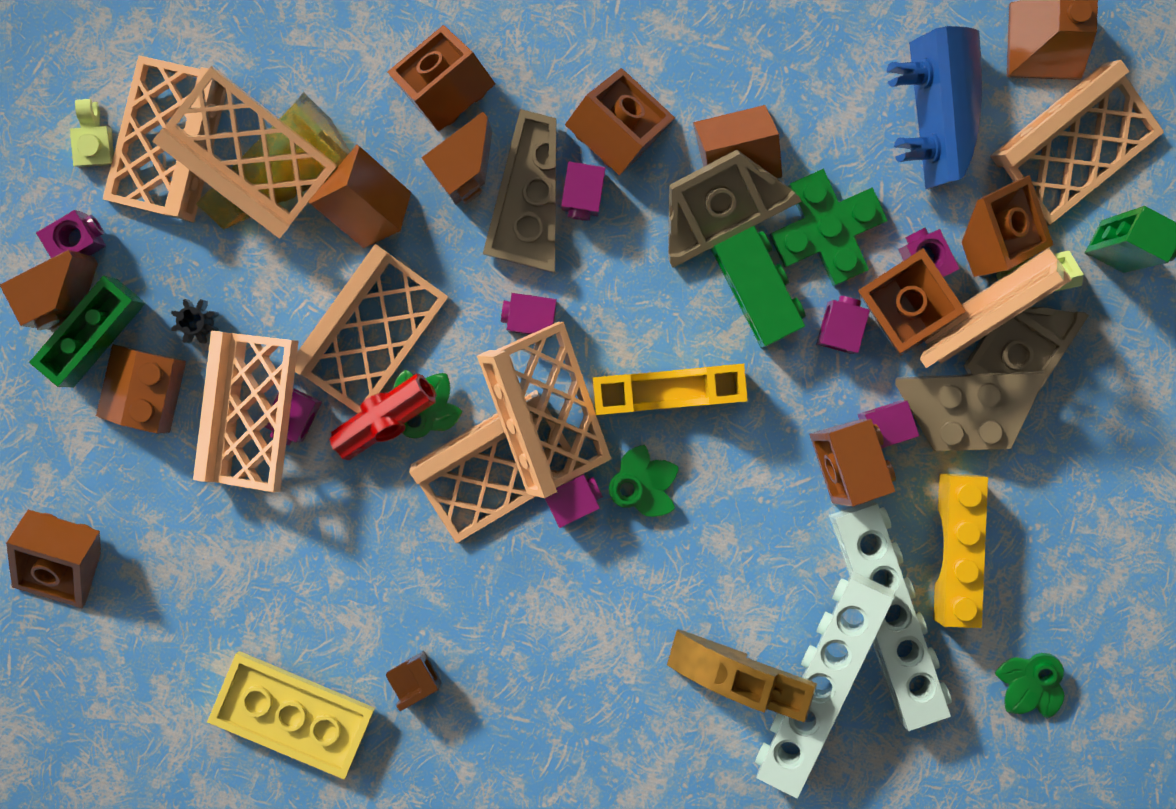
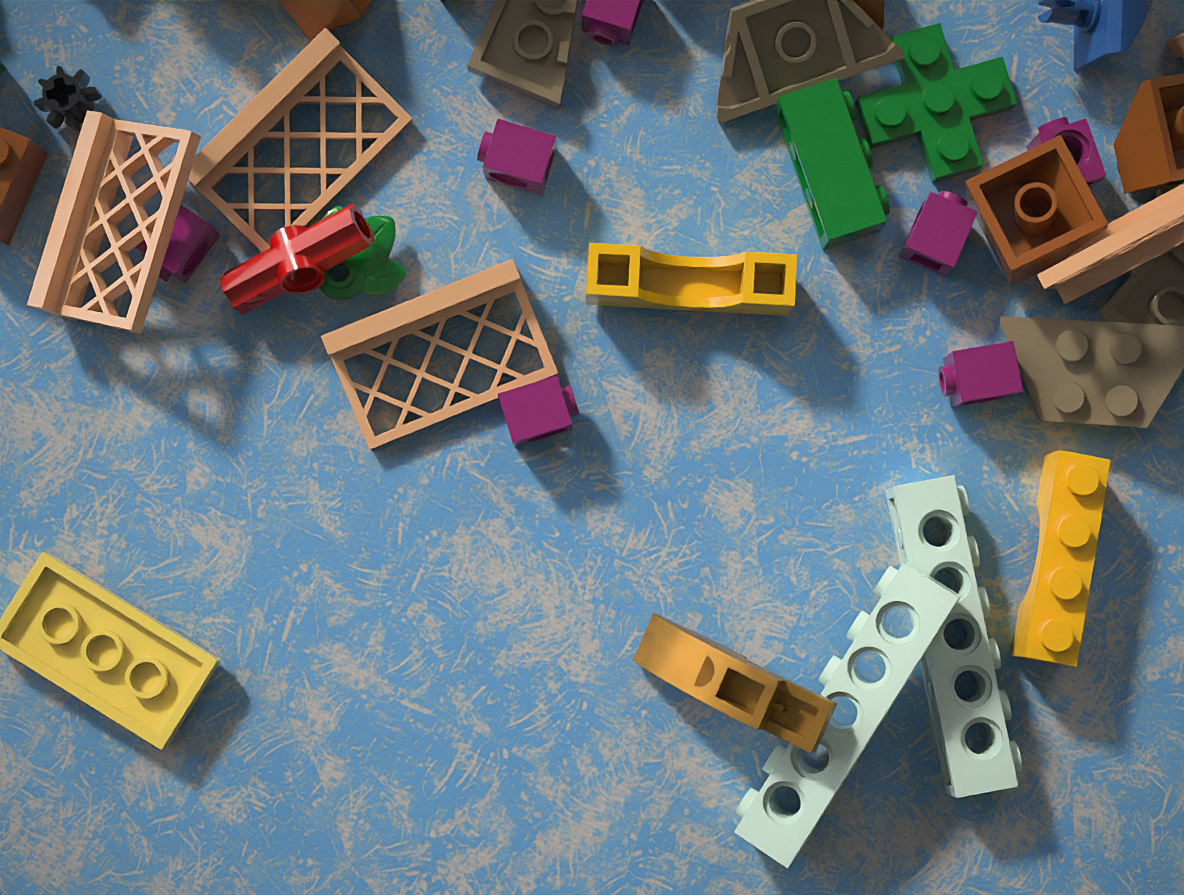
camera: 10 degrees right, 5 degrees down
reddish brown panel [386,651,442,711] -> none
light nougat fence [477,322,611,498] -> none
green plate [609,445,679,517] -> none
dark orange slope [809,419,896,507] -> none
green plate [995,653,1065,718] -> none

